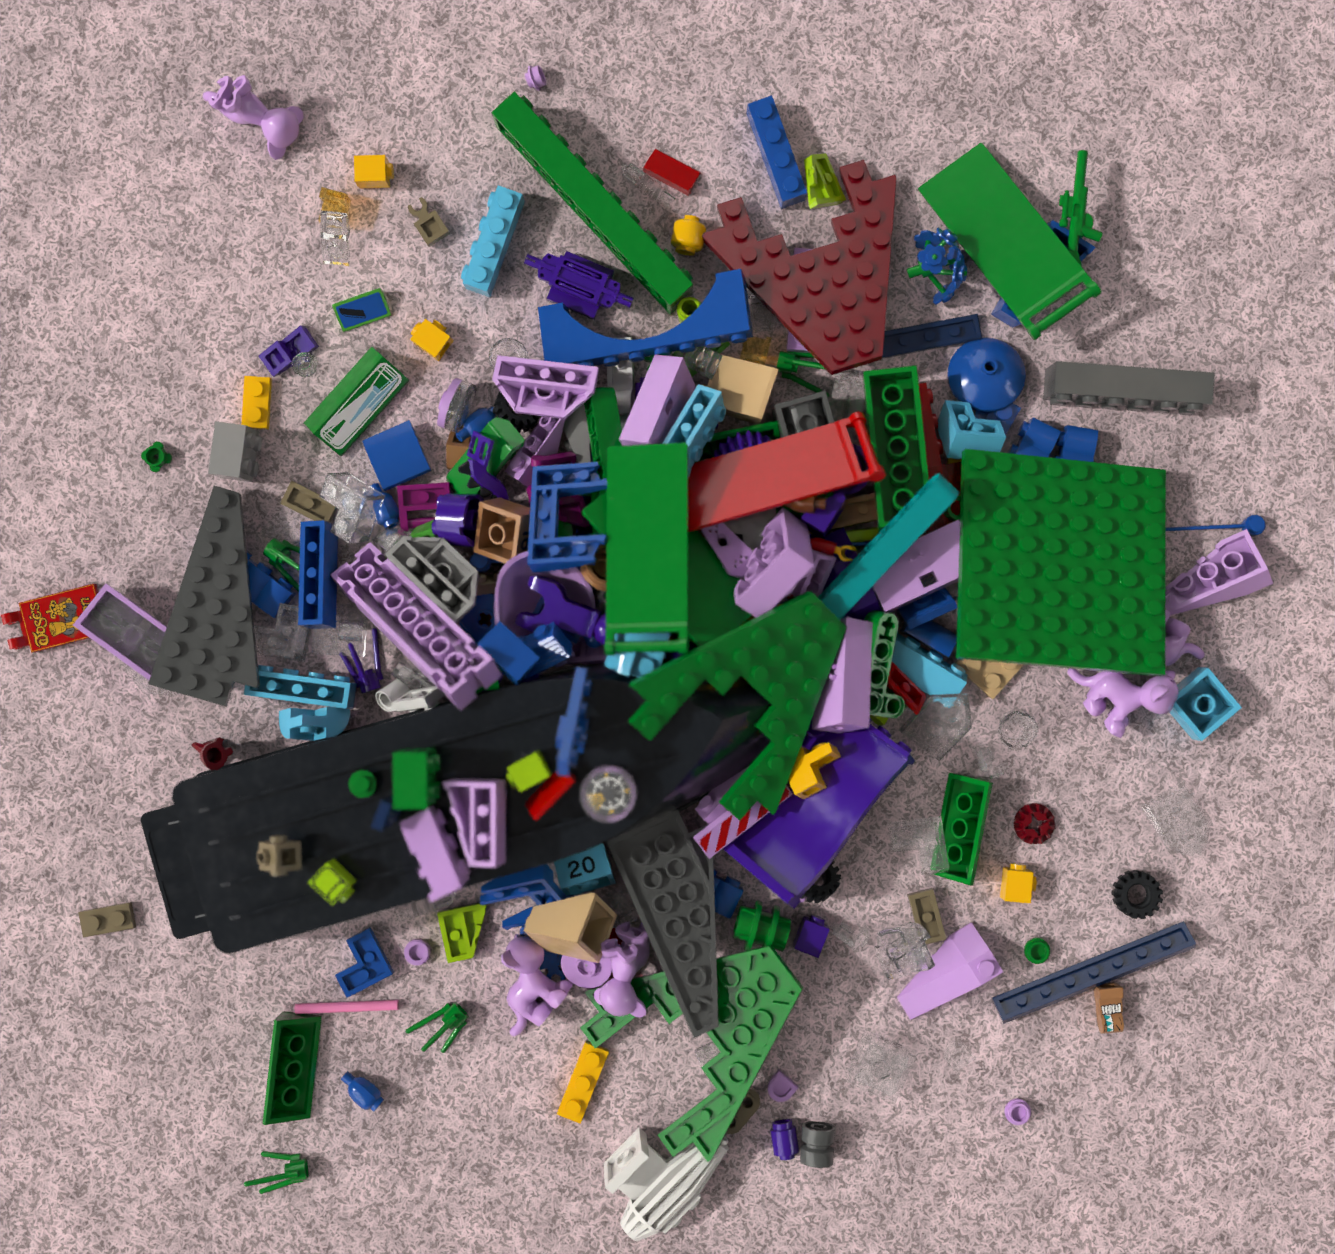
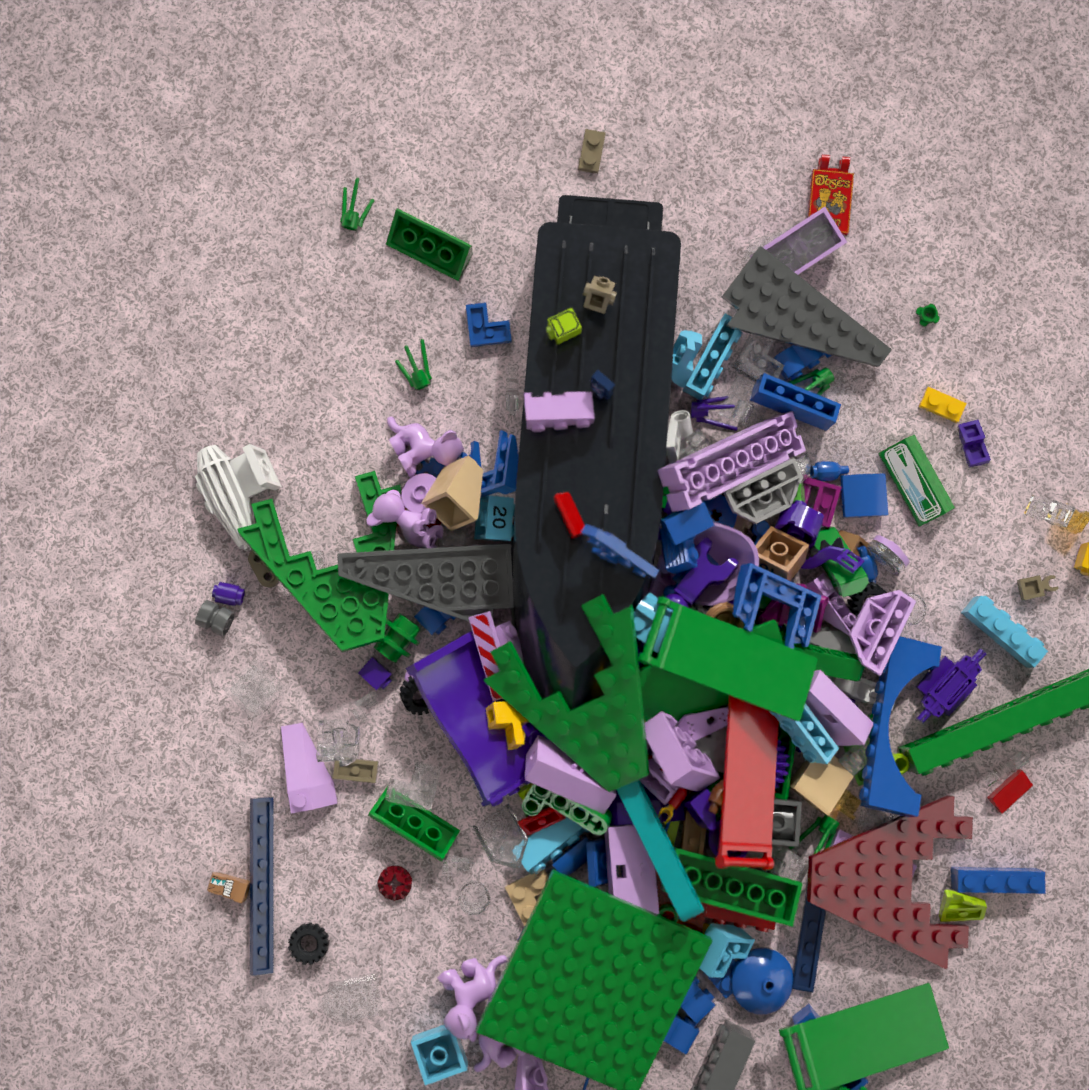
camera: 110 degrees right, 5 degrees down
dark red animal [191,737,233,770] -> none
light grey brick [208,421,262,482] -> none
dark tan plate [280,480,339,522] -> none
clear plate [291,352,318,377] -> none
bright pink bar [294,1000,399,1014] -> none
clear brick [319,472,385,544] -> none
slope [332,288,392,332] -> none
blue plant [341,1071,384,1112] -> none
green plate [349,770,377,798] -> none
green brick [393,748,441,809] -> none
lavender tile [404,938,431,966] -> none
yellow brick [410,319,453,361] -> none
lime wing [437,902,487,963] -> none
lavender wedge [442,778,506,868] -> none
lime brick [506,750,552,792] -> none
yellow plate [557,1040,609,1124] -> none
clear piece [580,765,637,823] -> none
yellow head [671,215,706,256] -> none
lavender tile [767,1069,799,1102] -> none
blue plant [906,227,968,305] -> none
yellow brick [1000,863,1037,904] -> none
lavender plate [1004,1098,1031,1125] -> none
green plate [1024,938,1050,964] -> none

